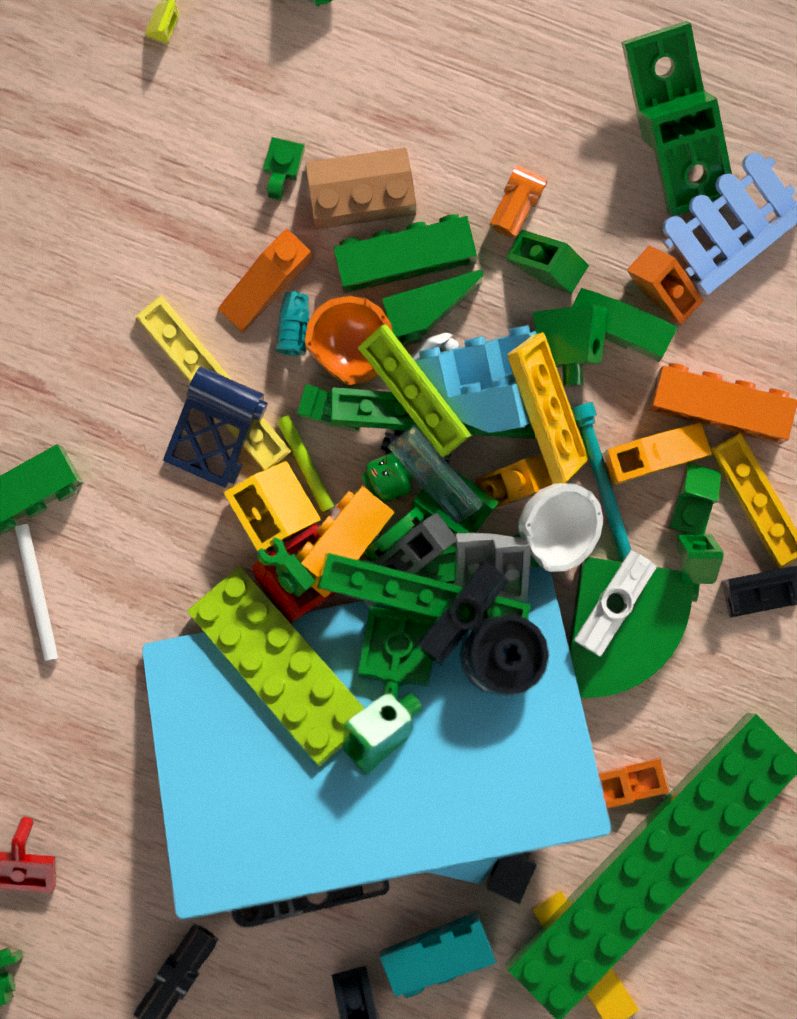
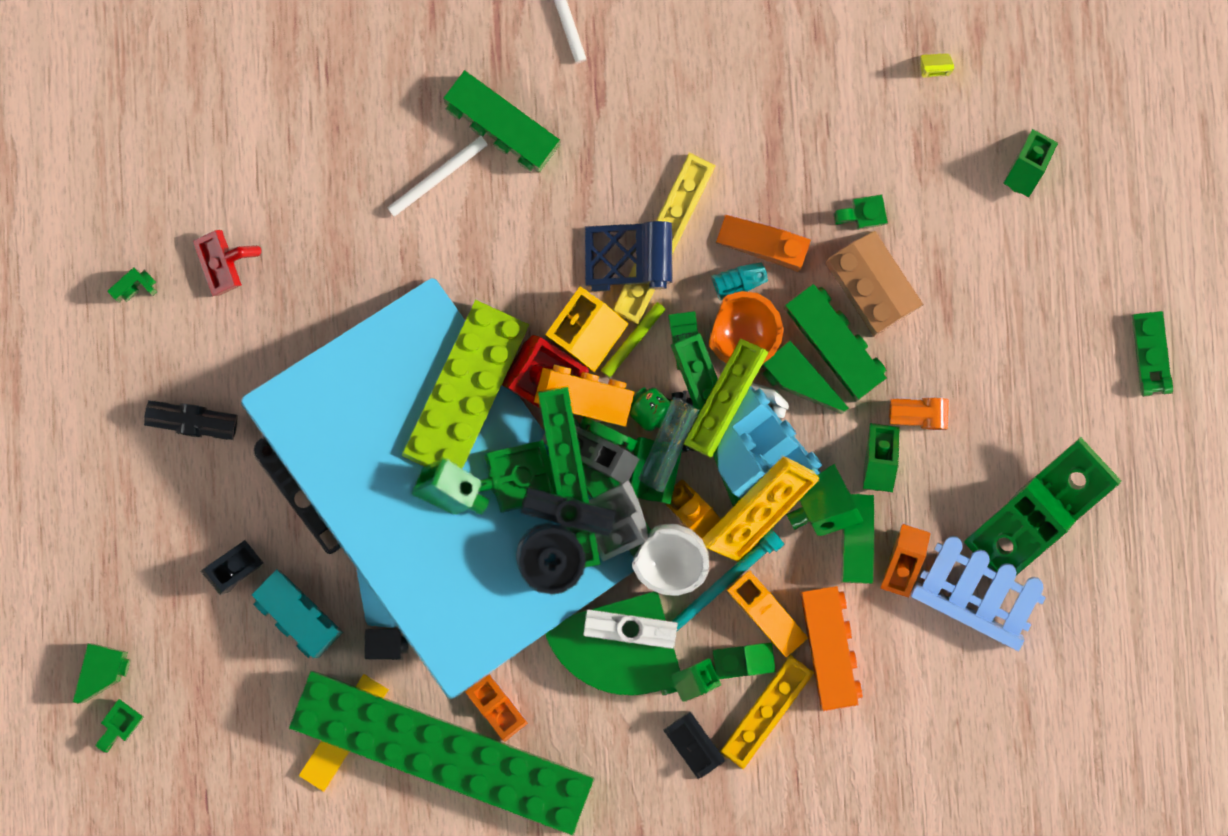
camera: 60 degrees right, 0 degrees up
green plate [256,537,316,598] -> none

